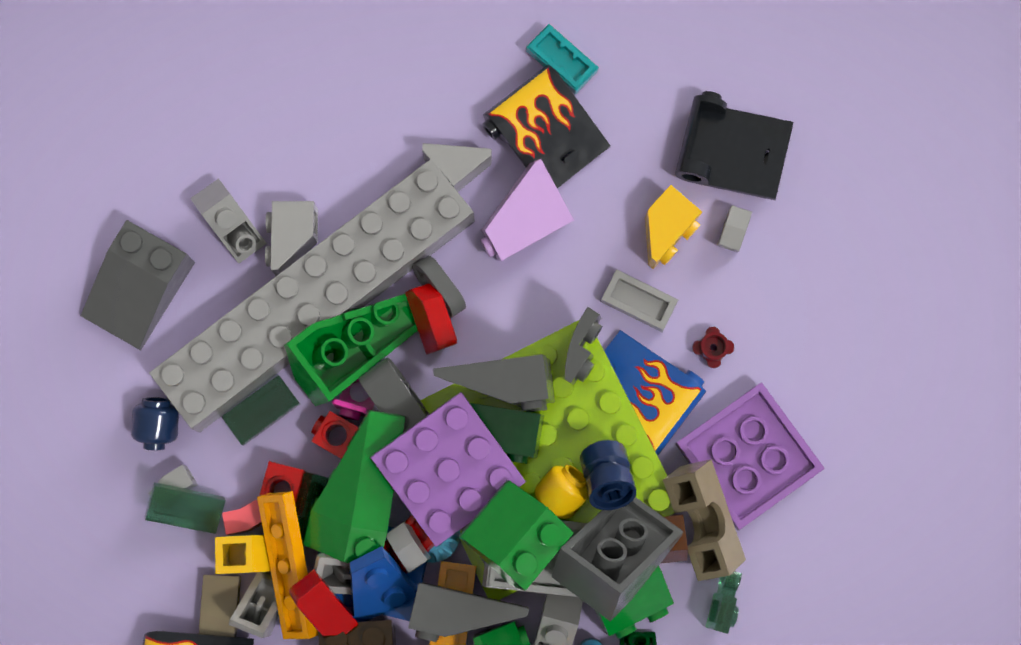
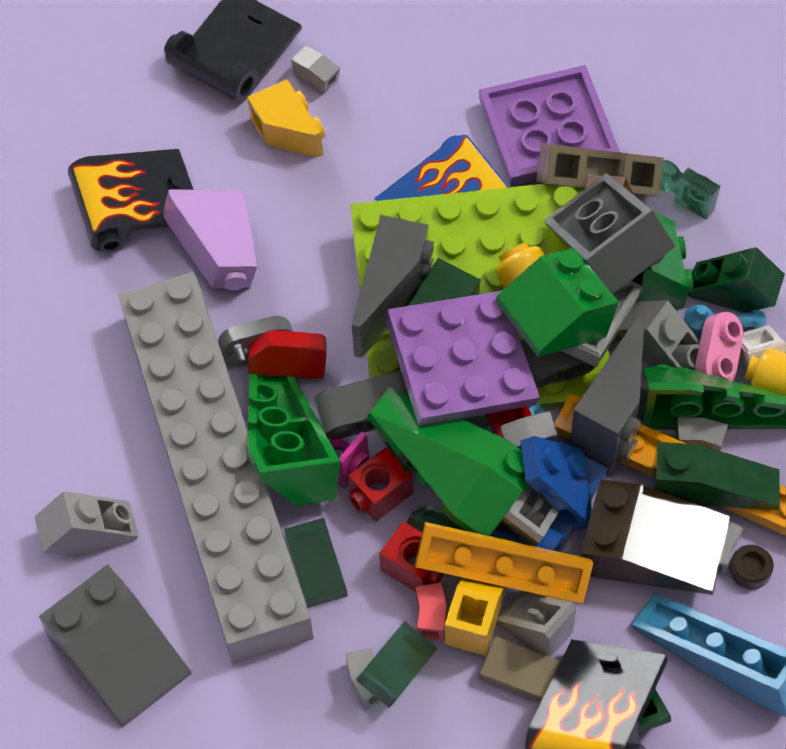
camera: 65 degrees left, 20 degrees down
dark blue head [131,397,179,450] -> none
light grey slope [265,201,318,276] -> none
red piece [289,569,358,636] -> none
light grey slope [422,143,492,192] -> none
teal plate [526,24,599,95] -> none
dark grey slope [565,307,603,385] -> none
dark blue wheel [580,440,636,511] -> none
light grey tile [600,269,678,332] -> none
dark red plate [692,327,734,368] -> none

